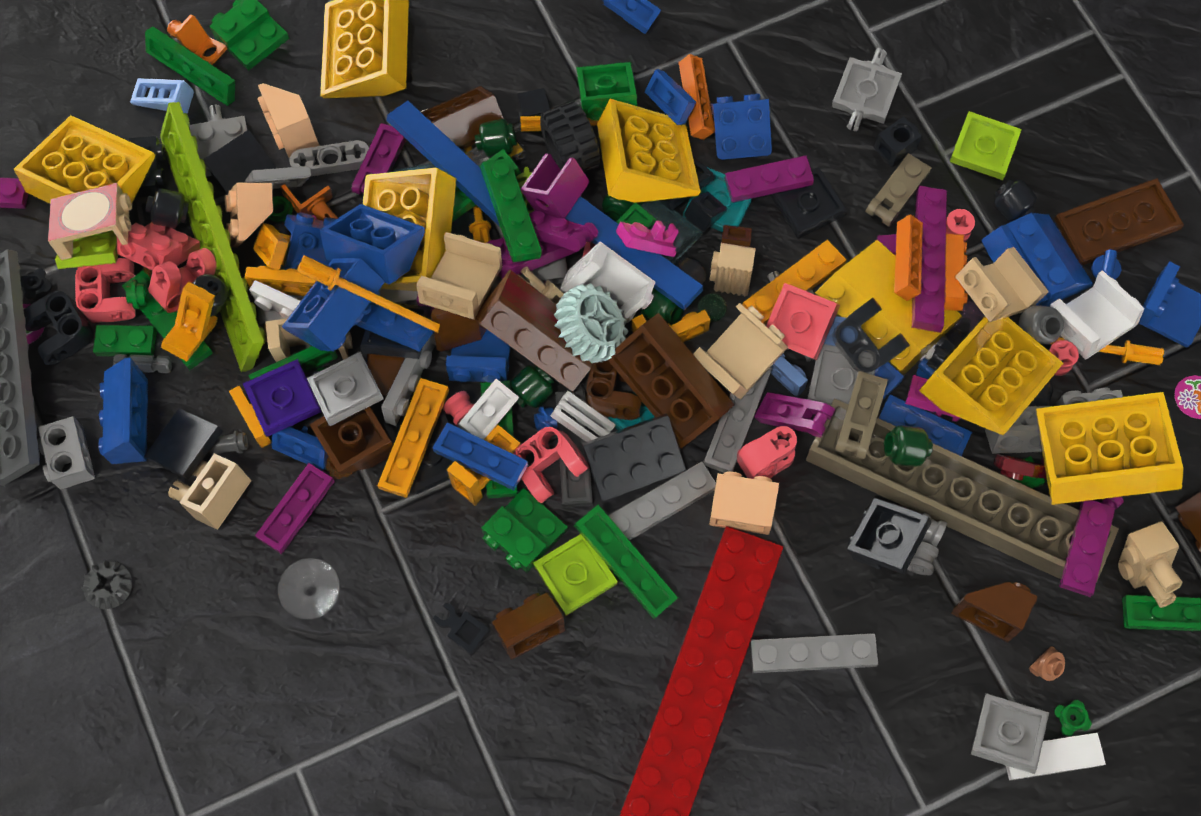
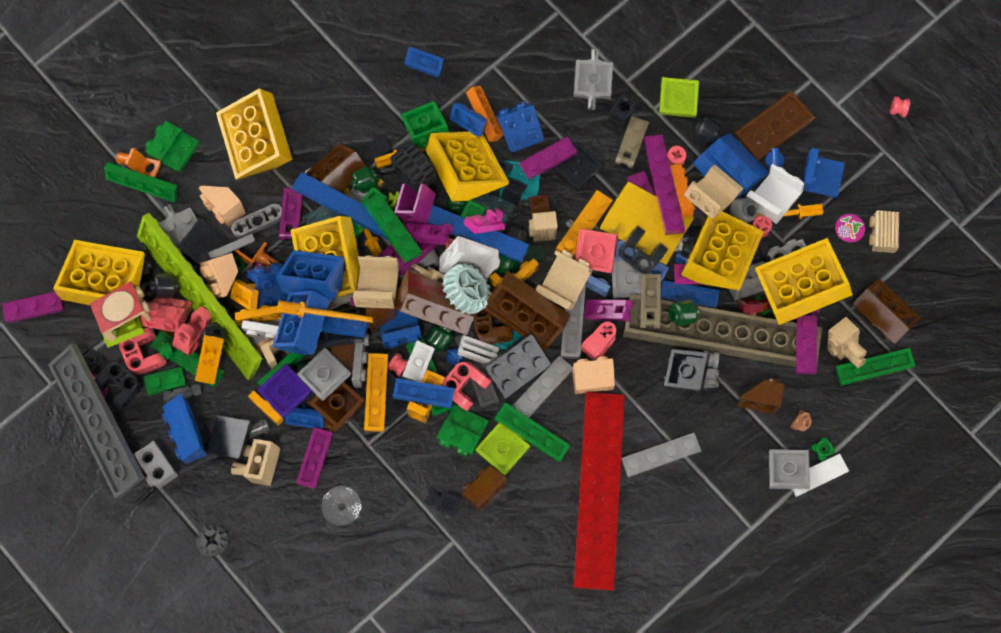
camera: 20 degrees left, 5 degrees up
light blue slope [130,78,194,113] -> none
orange piece [894,214,923,301] -> none

